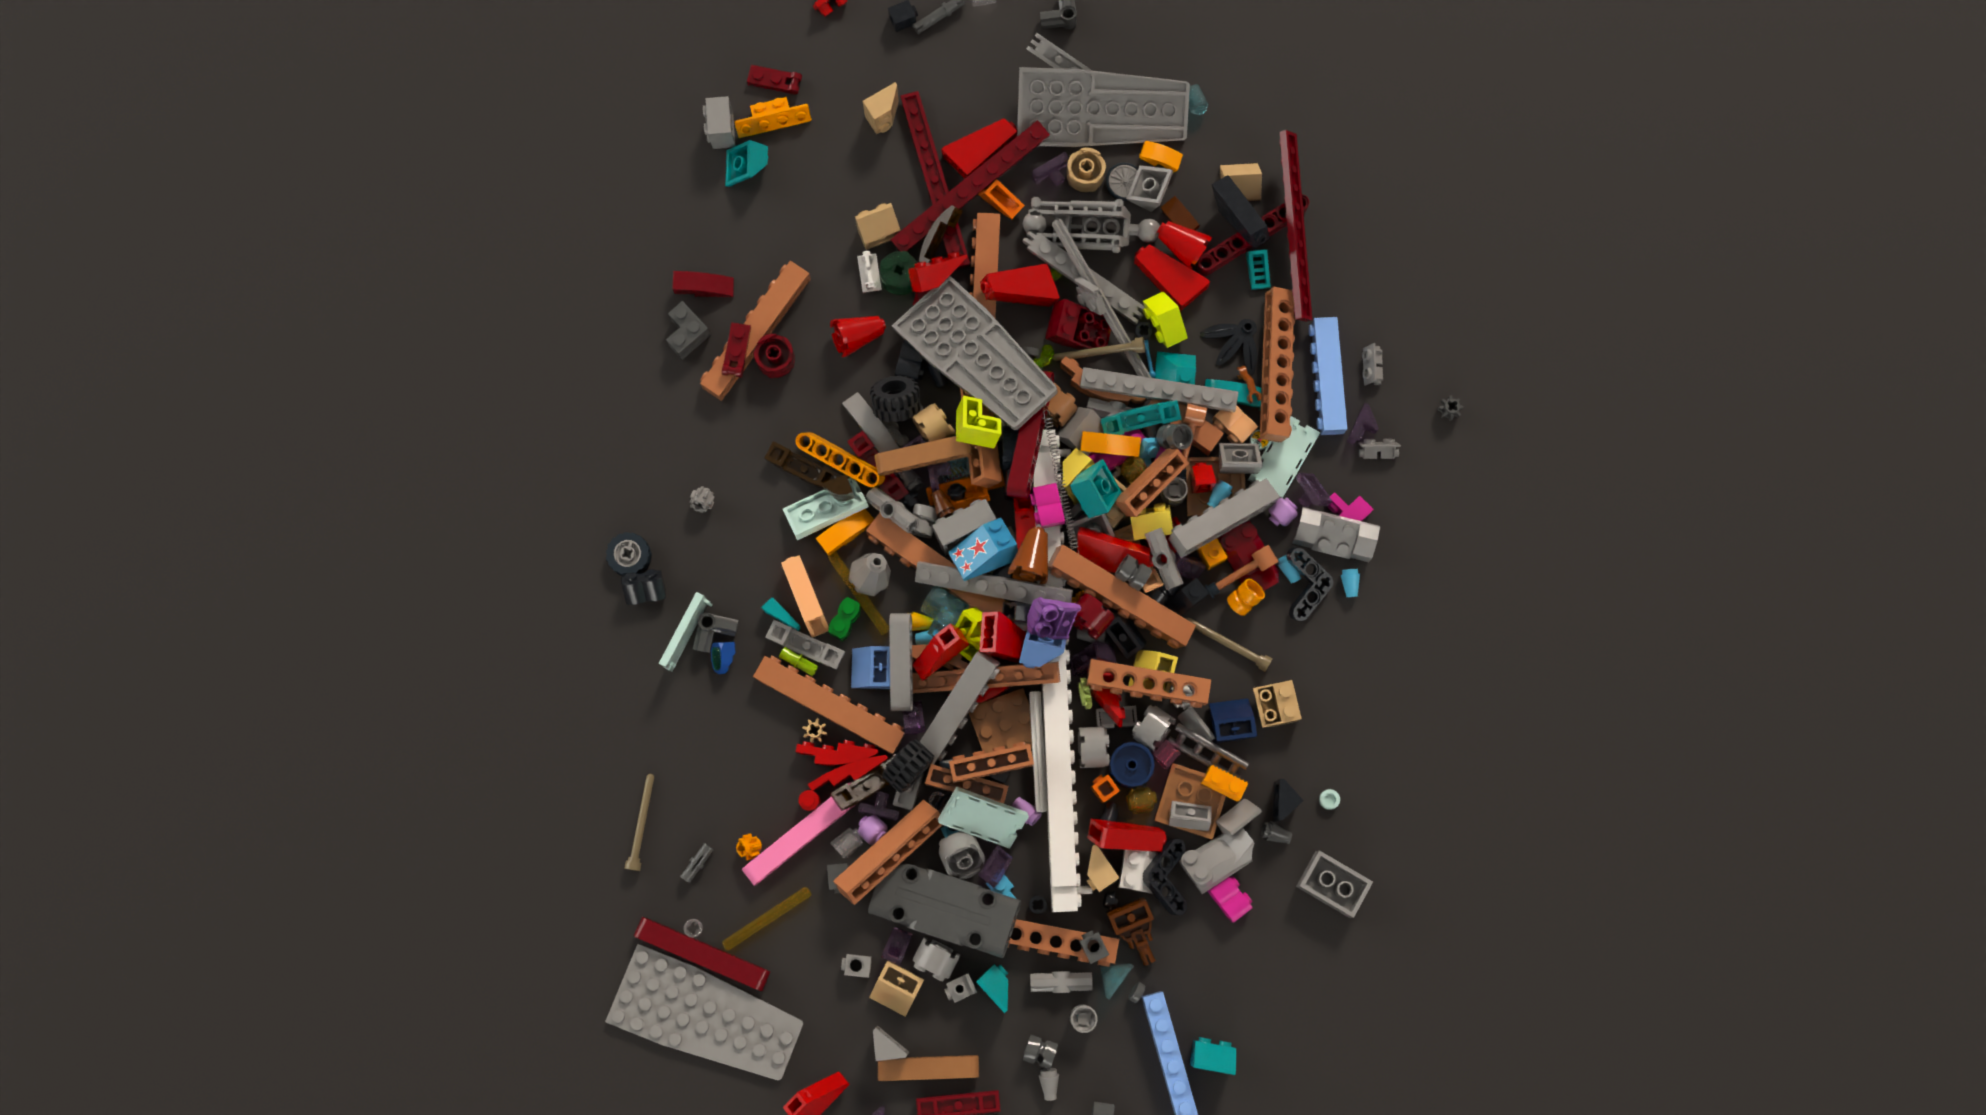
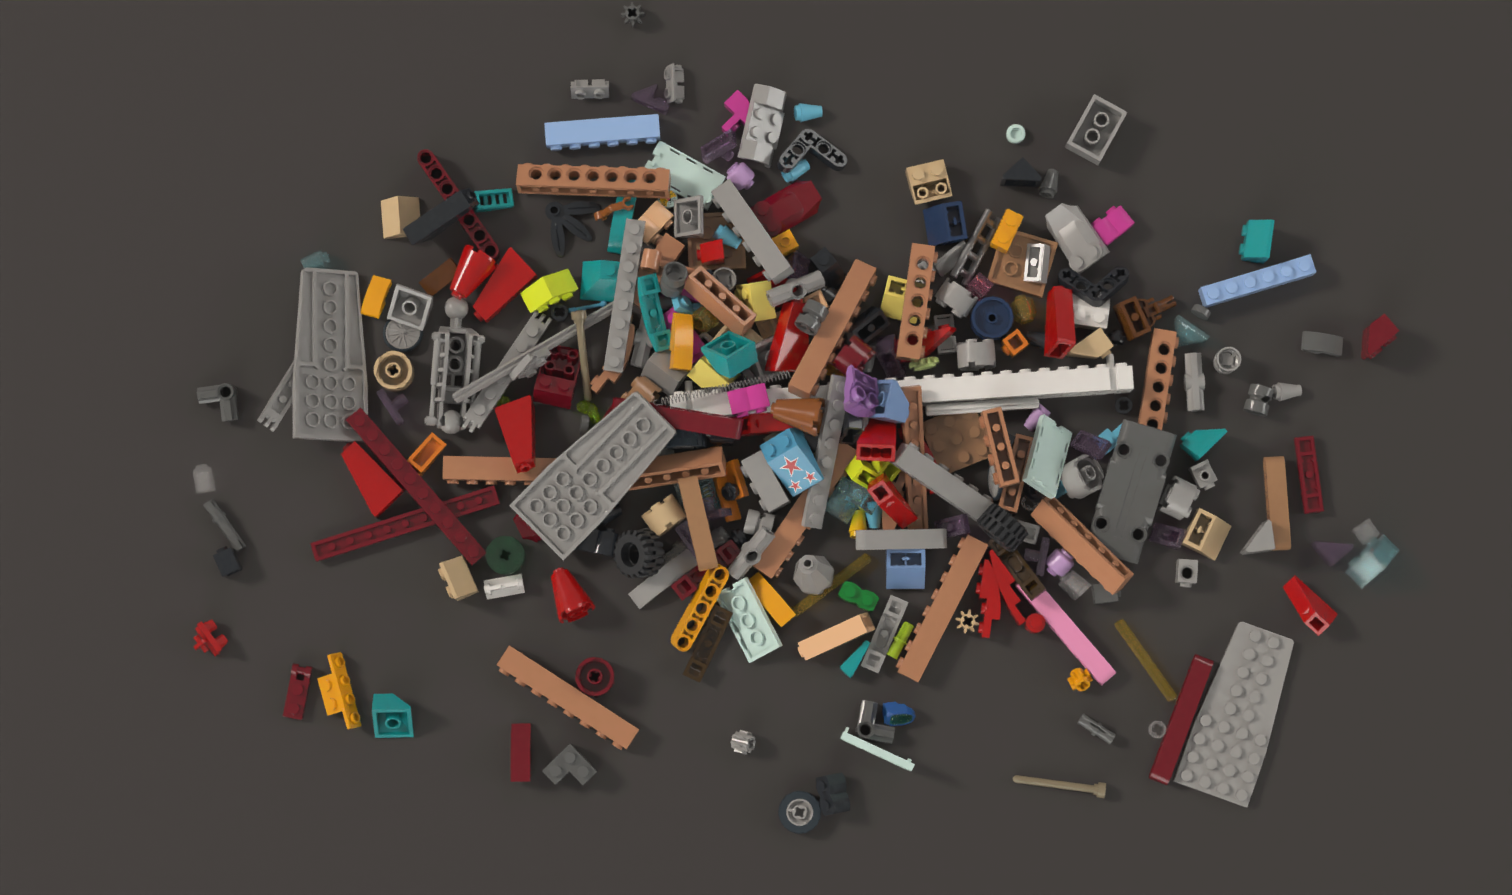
camera: 90 degrees left, 5 degrees up
light grey brick [703,96,736,149] -> none
dark red plate [722,322,751,378] -> none
dark brown brick [824,475,855,501] -> none
tan slope [863,82,899,135] -> none
red slope [908,252,967,292] -> none
dark brown slope [919,205,963,264] -> none
reddish brown cone [931,490,955,518] -> none
neon yellow brick [956,396,1001,449] -> none
dark grey brick [1079,930,1109,964] -> none
dark tan piece [1186,618,1273,672] -> none
nougat piece [1205,545,1279,599] -> none
light grey slope [1216,799,1262,835] -> none
light orange wheel [1227,579,1265,616] -> none
dark red plate [1279,130,1313,322] -> none

